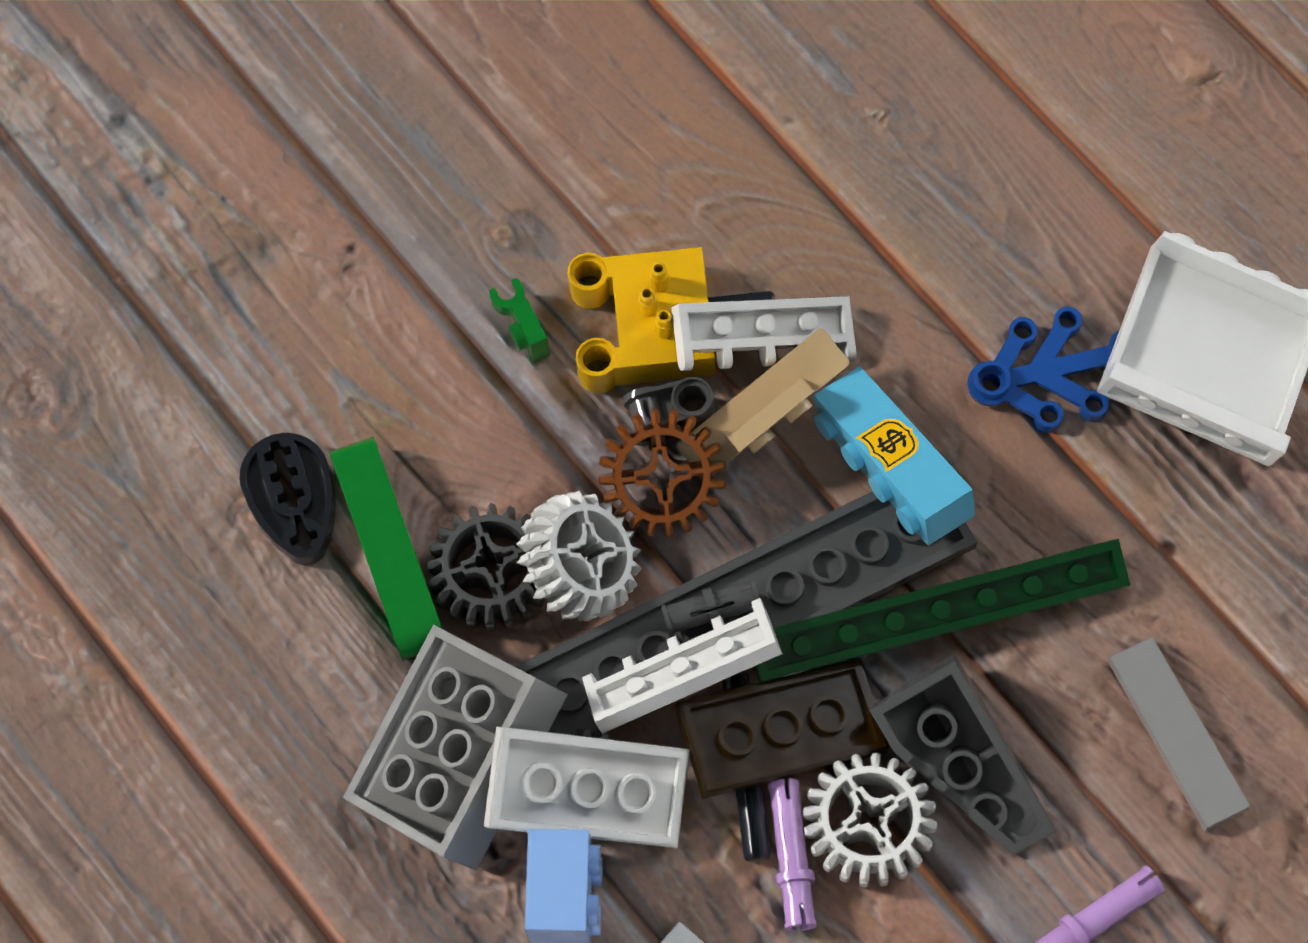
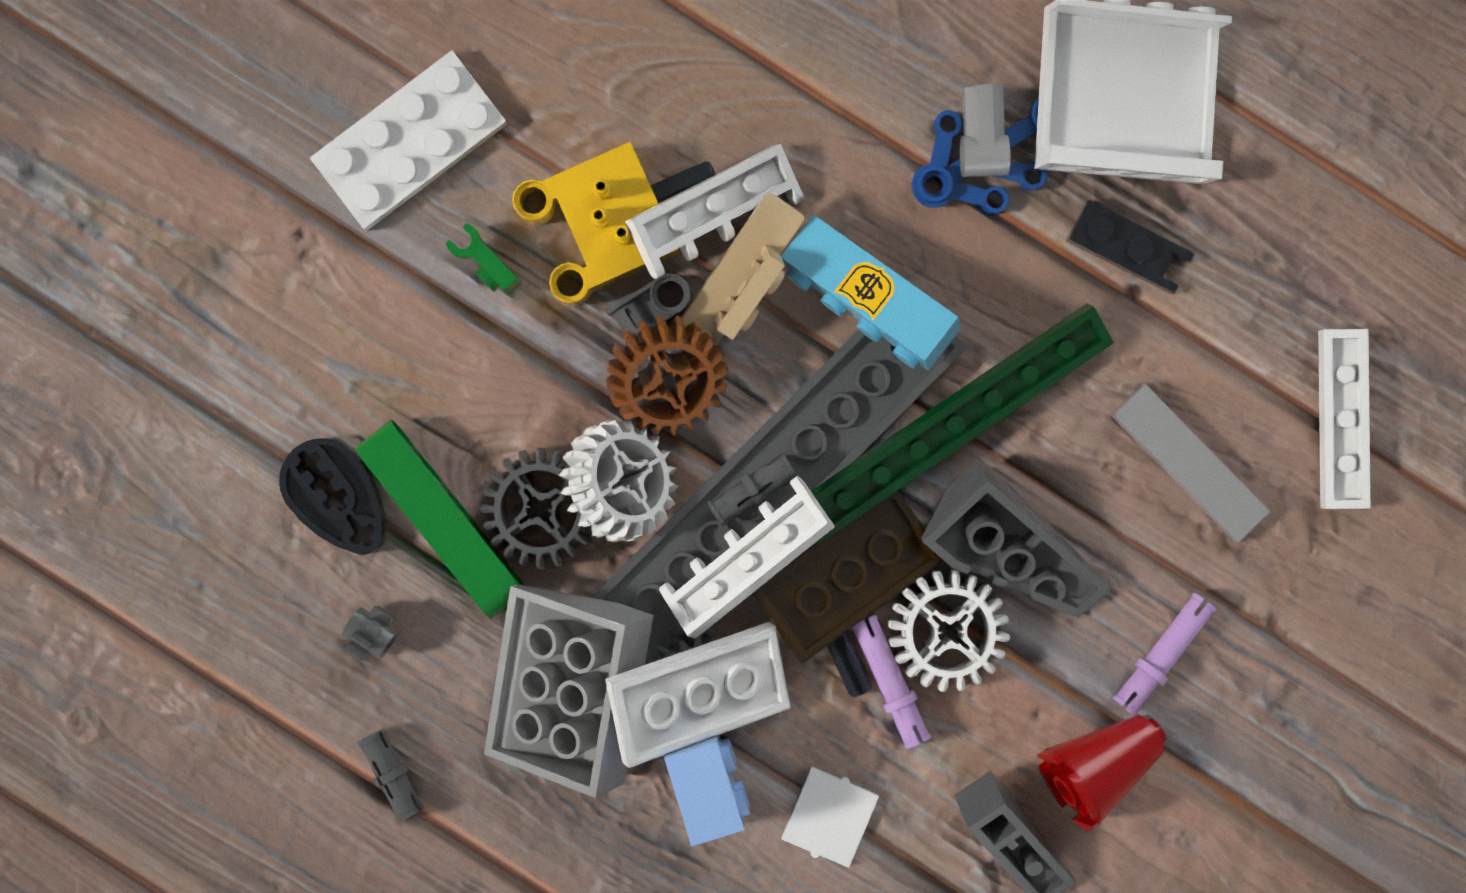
camera: 20 degrees left, 20 degrees up
none -> white plate [310,50,508,231]
none -> dark grey gear [342,605,399,662]
none -> dark grey pin [358,728,424,822]
none -> light grey piece [960,84,1010,177]
none -> black hinge [1066,200,1195,295]

